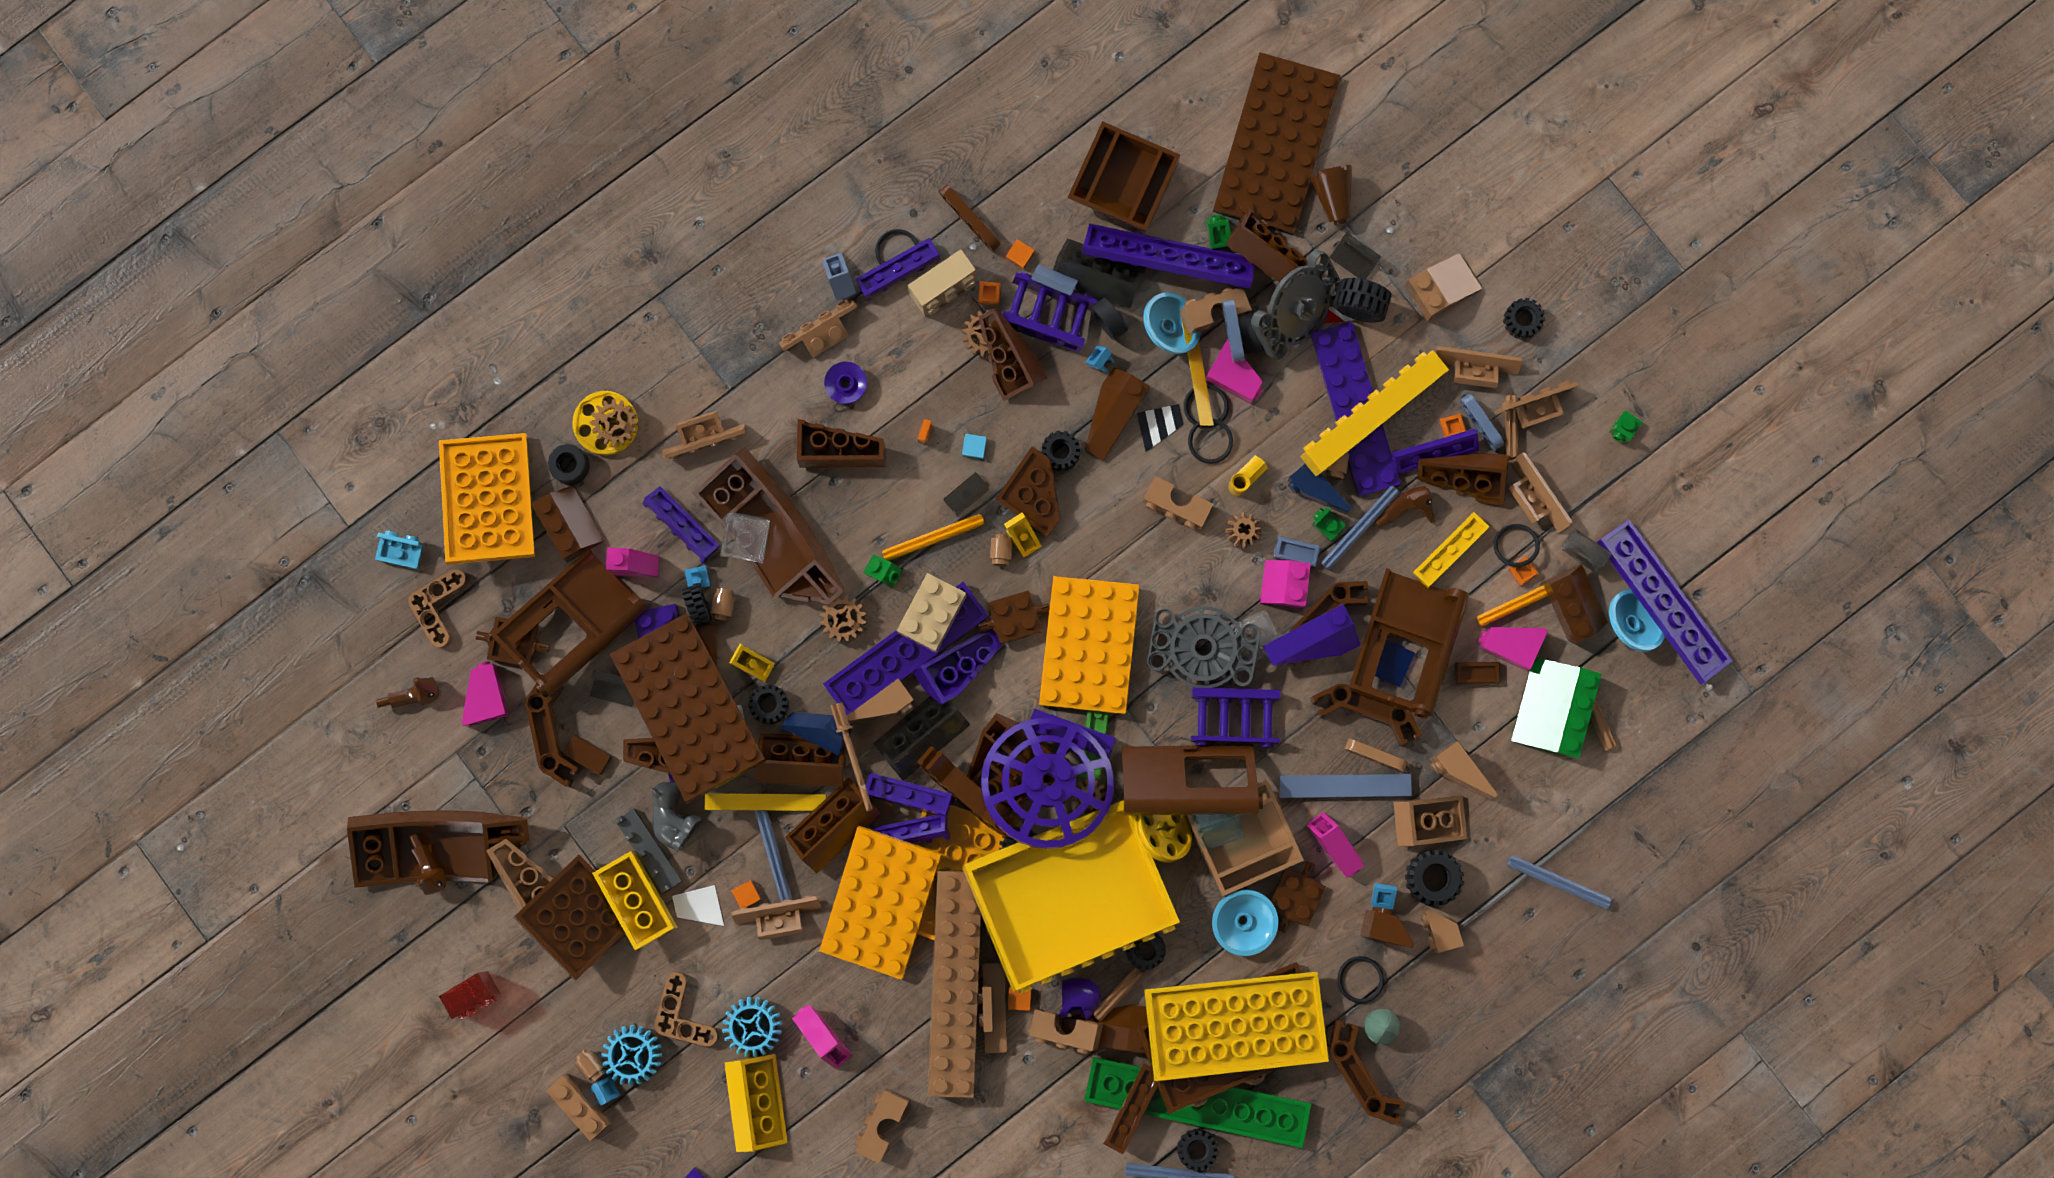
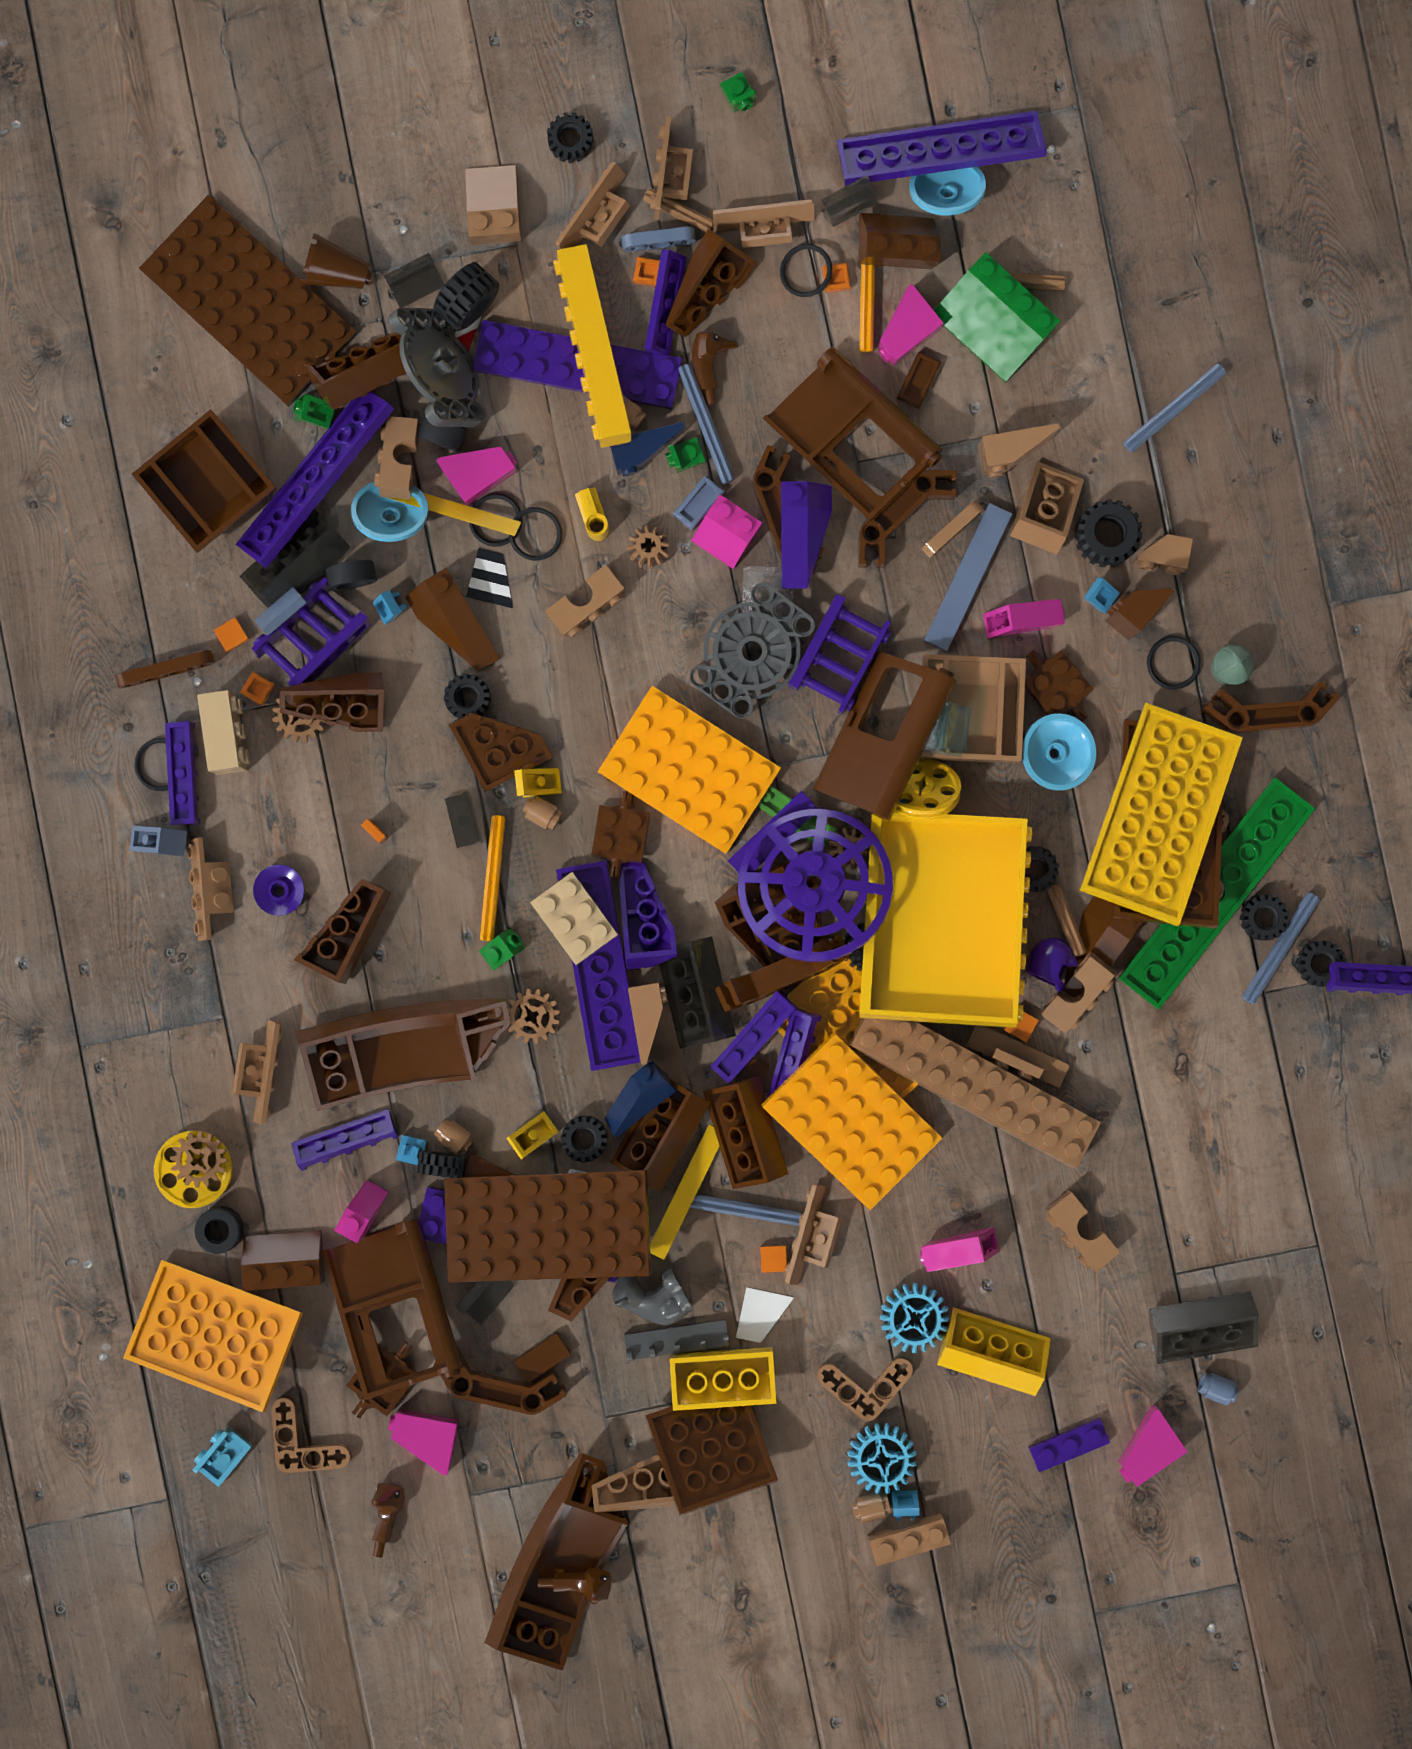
camera: 70 degrees left, 5 degrees up
clear red brick [439,971,501,1021] -> none
clear slope [720,513,771,564] -> none
medium nougat piece [830,702,873,811] -> none
medium azure tile [962,434,987,459] -> none
reddish brown plate [1103,1063,1158,1154] -> none
sand blue beam [1222,299,1244,363] -> none
clear blue piece [1375,640,1415,687] -> none
yellow plate [1412,512,1489,588] -> none

